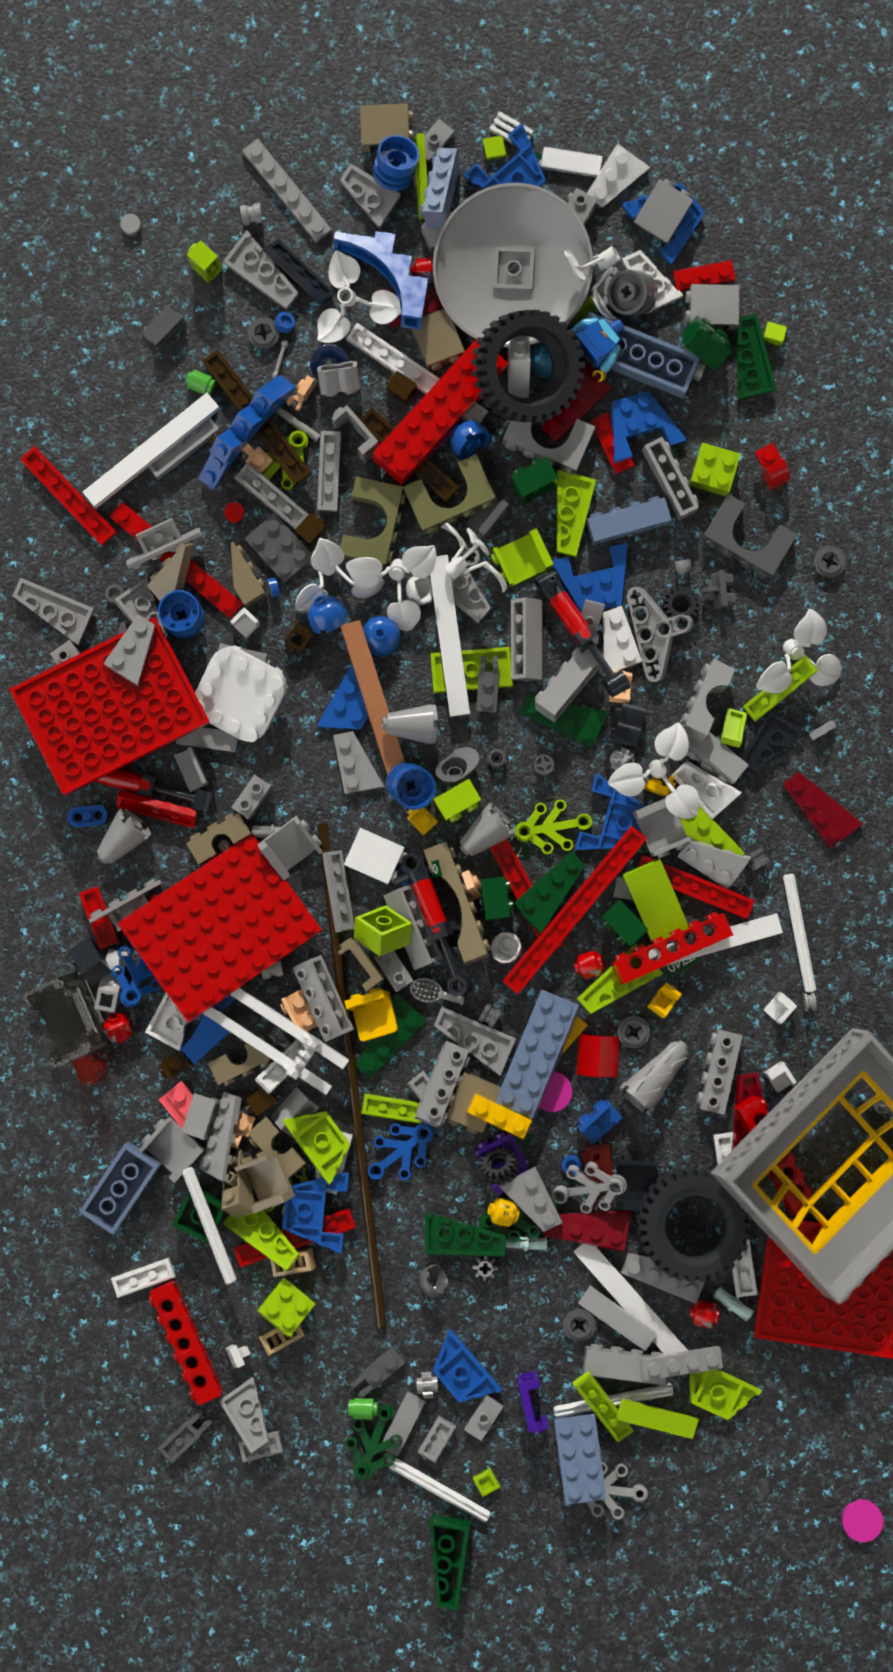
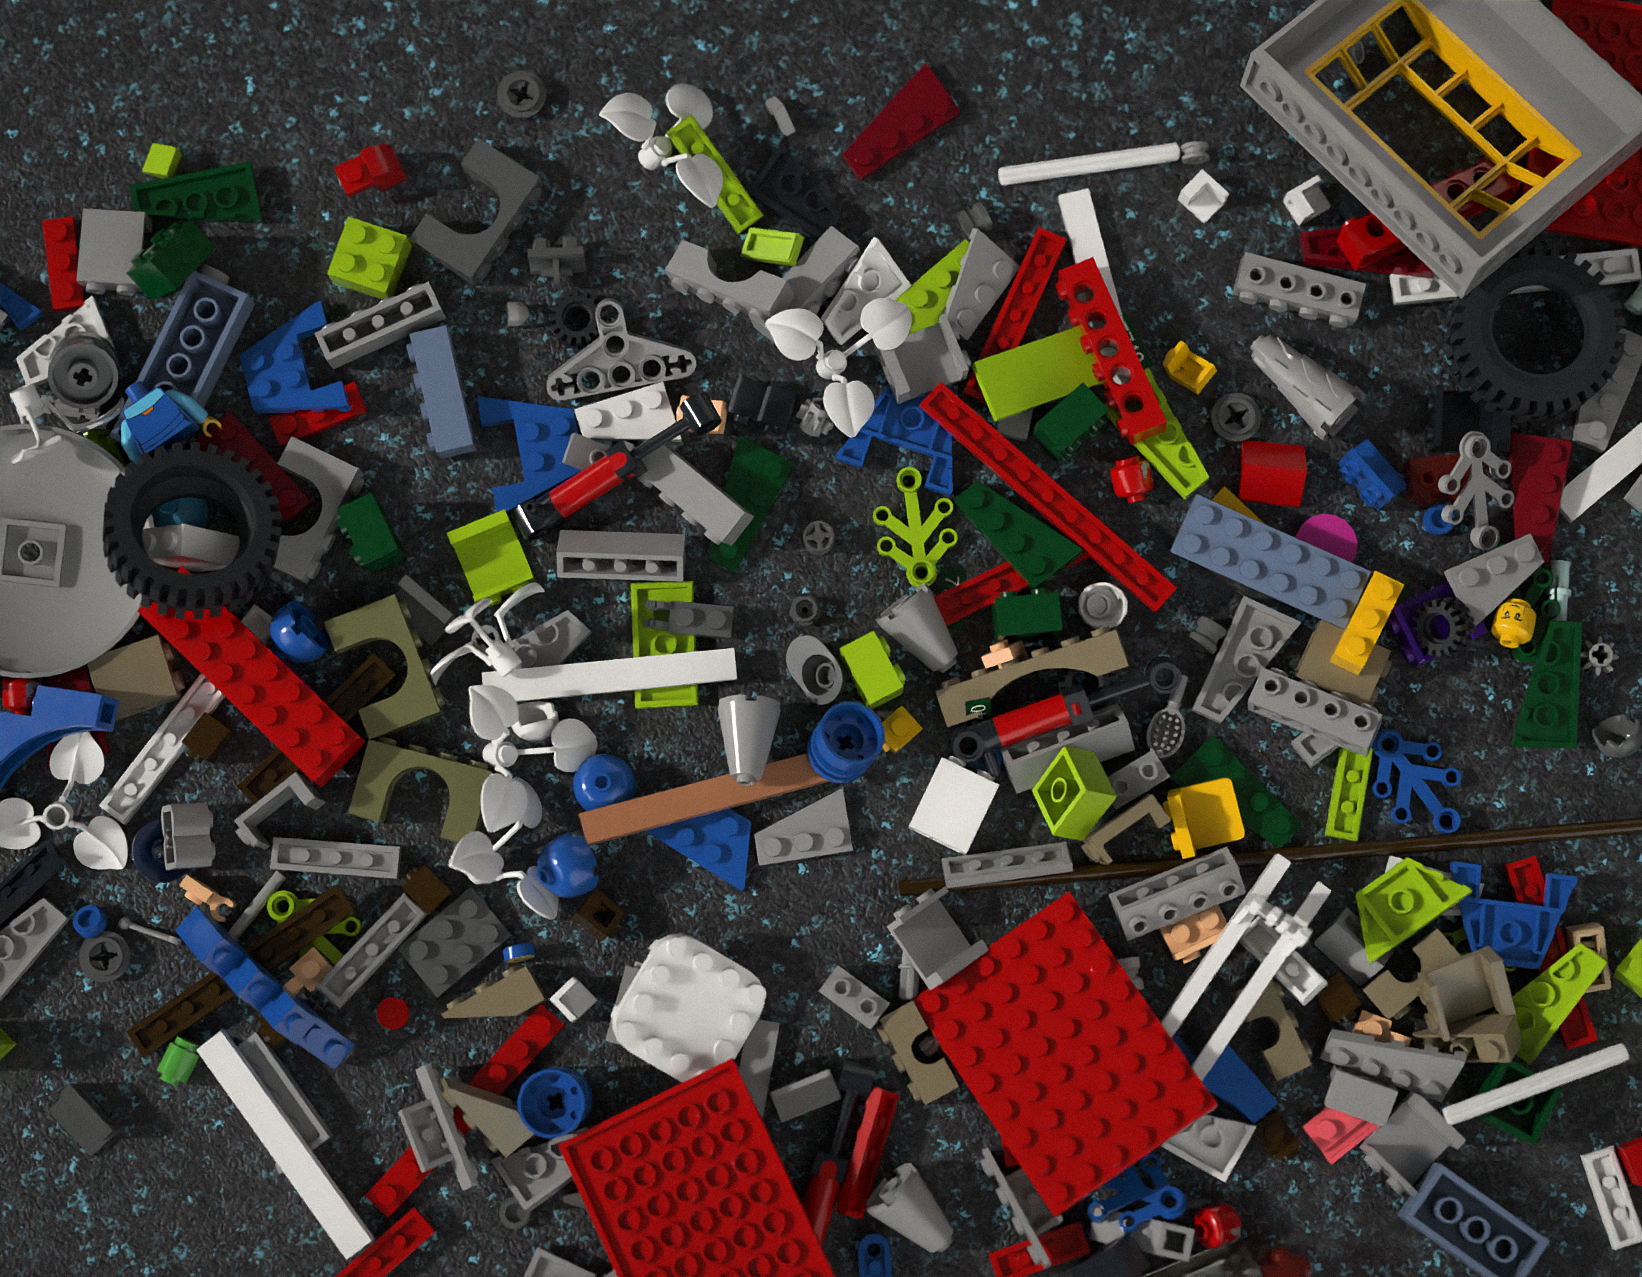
camera: 90 degrees left, 5 degrees down
light grey wing [104,615,156,687] -> none
lime wing [557,470,596,558] -> none
yellow bracket [644,776,676,797] -> none

